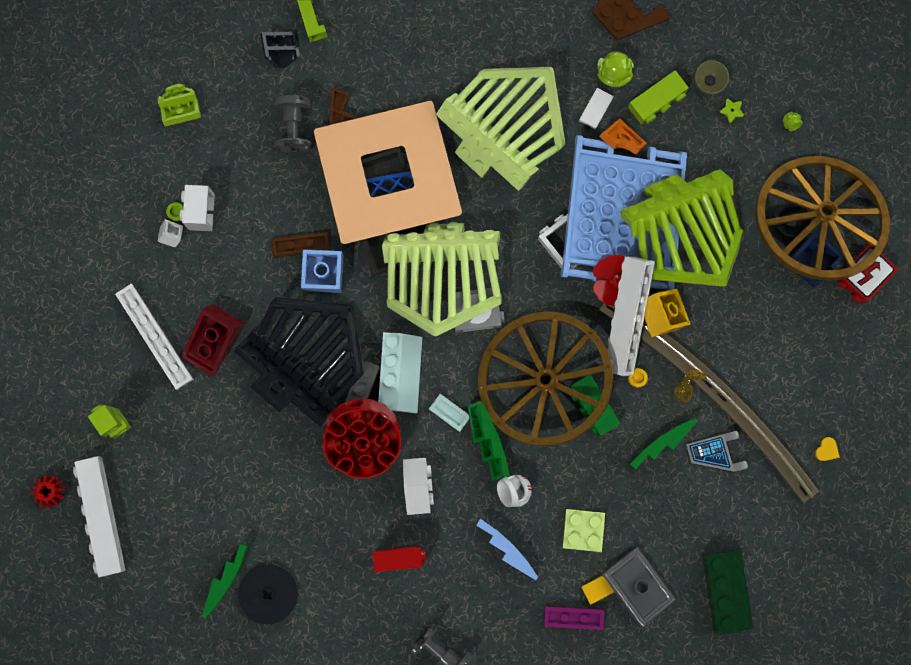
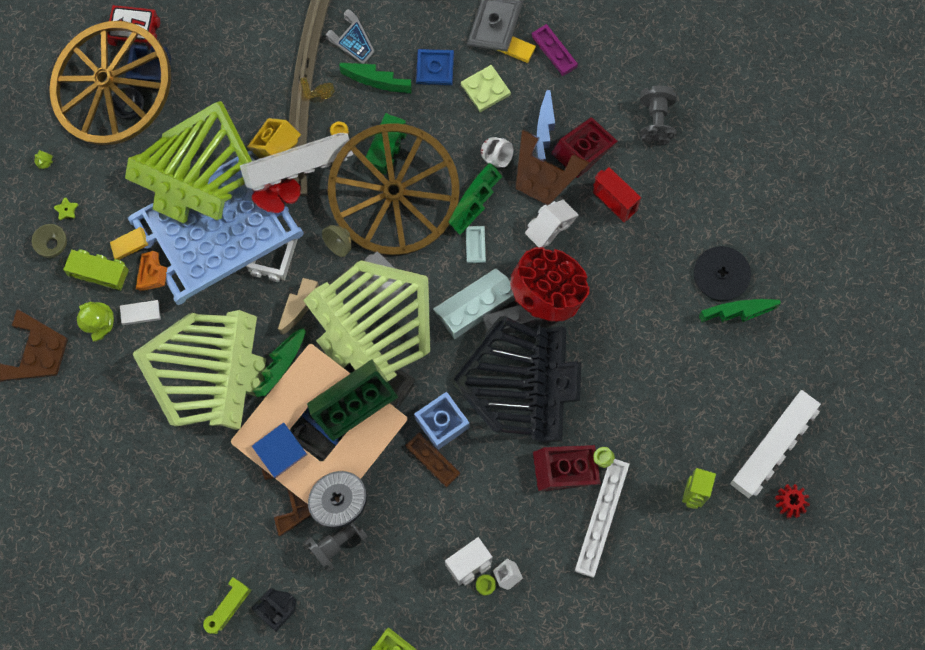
camera: 125 degrees left, 10 degrees down
none -> yellow tile [110,227,148,260]
none -> green slope [252,329,306,397]
none -> blue tile [252,422,308,478]
none -> tan slope [278,278,319,335]
none -> dark green slope [307,359,398,441]
none -> piece [308,471,367,528]
none -> olive piece [322,225,352,257]
none -> blue tile [416,49,454,85]
none -> reddish brown wing [516,130,590,205]
none -> dark red slope [551,117,618,178]
none -> lime tile [594,447,615,468]

